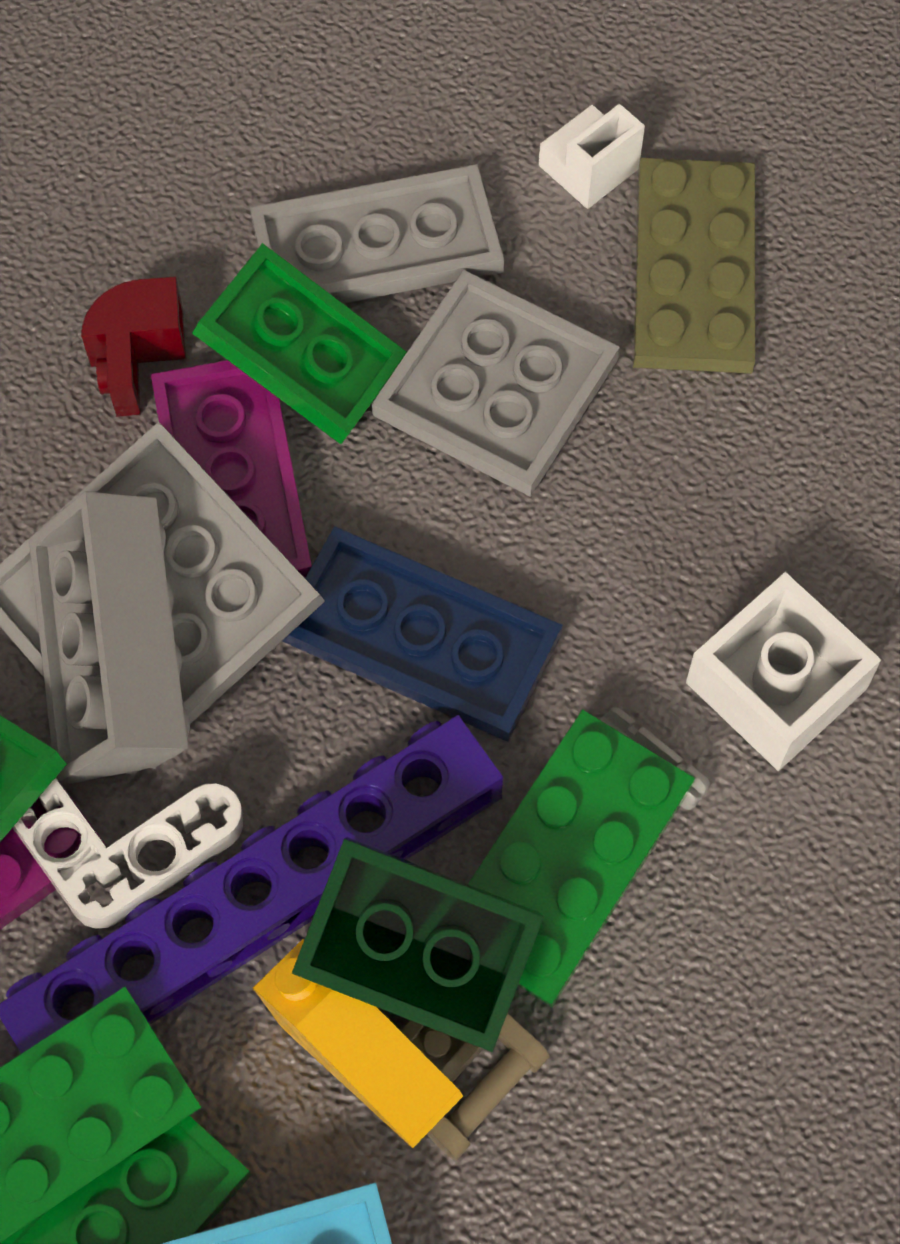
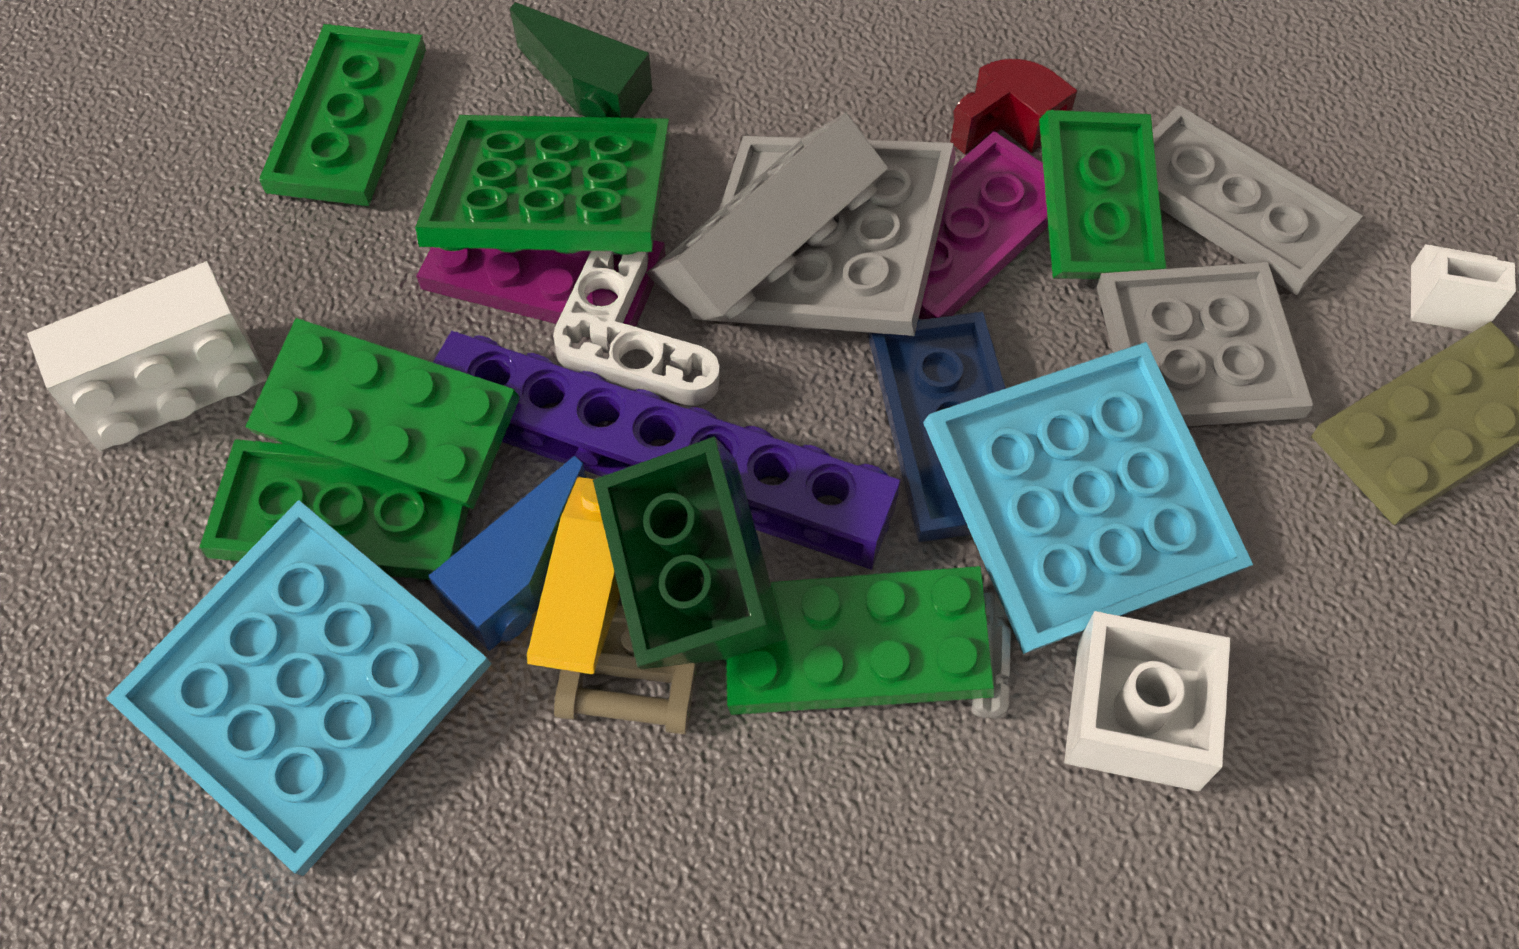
camera: 55 degrees right, 5 degrees down
none -> blue slope [429,456,586,651]
none -> medium azure plate [923,342,1253,654]

